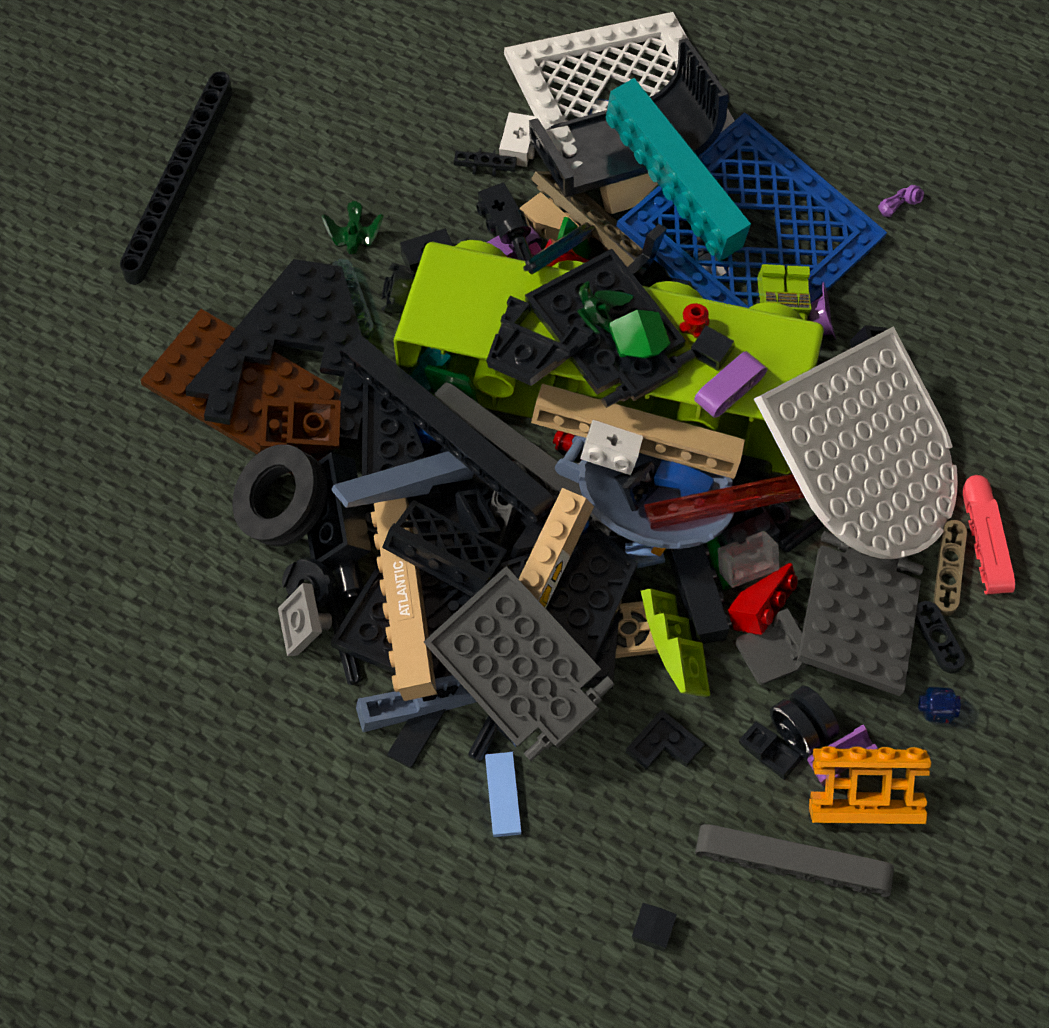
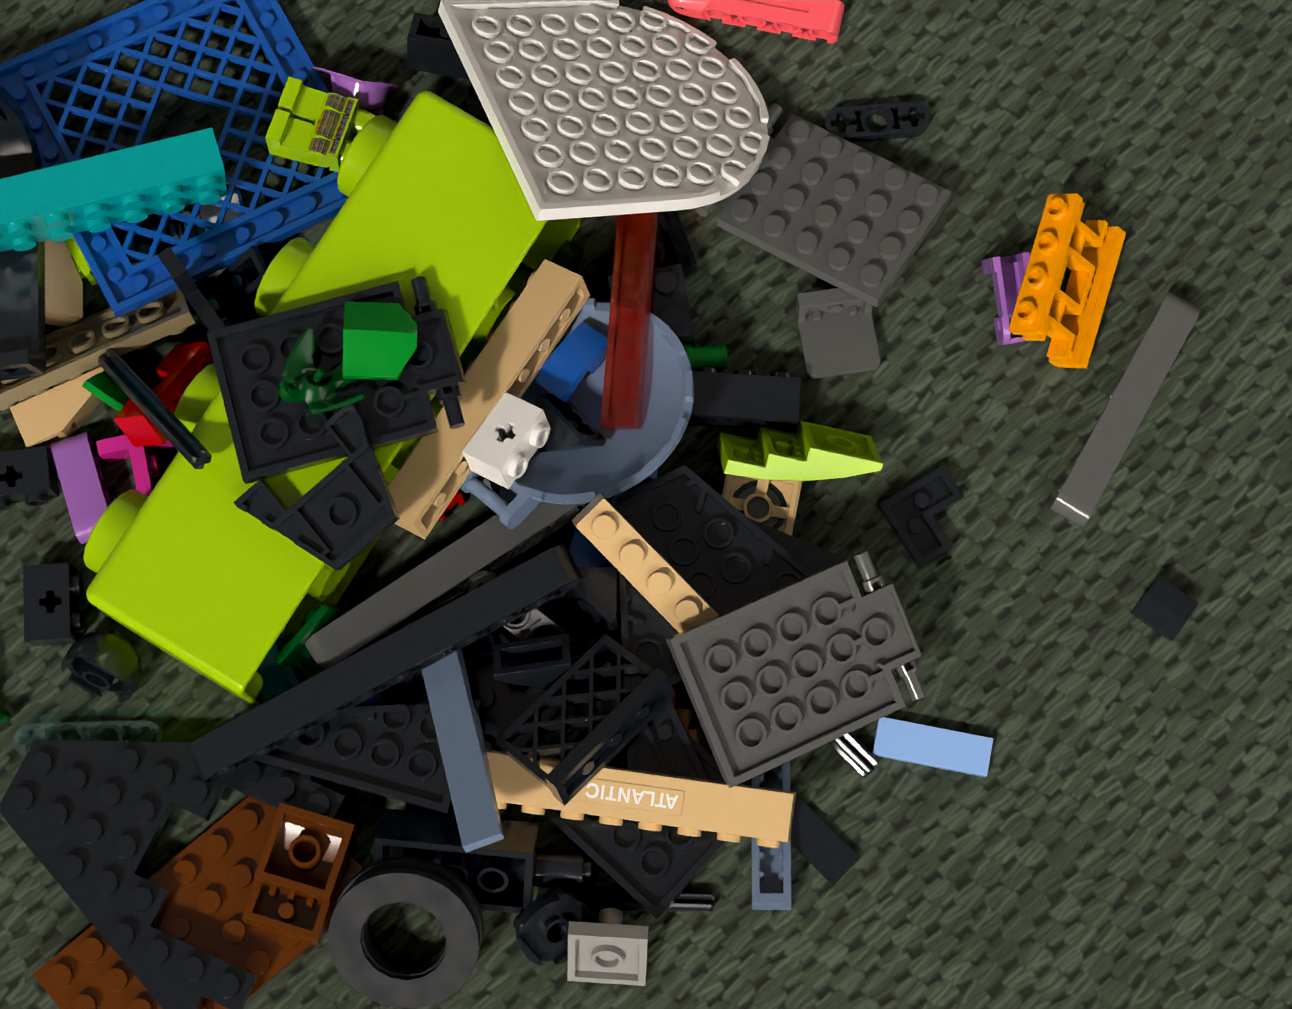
camera: 70 degrees left, 15 degrees up
black piece [495,210,532,261] -> none
red brick [679,303,710,338] -> none
black piece [691,326,735,371] -> none
medium lavender beam [694,351,767,418] -> none
clear brick [718,531,779,588] -> none
red slope [728,563,798,635] -> none
black slope [739,721,801,780] -> none
black wheel [770,685,839,758] -> none
clear blue head [918,686,961,724] -> none
dark tan beam [933,520,967,616] -> none

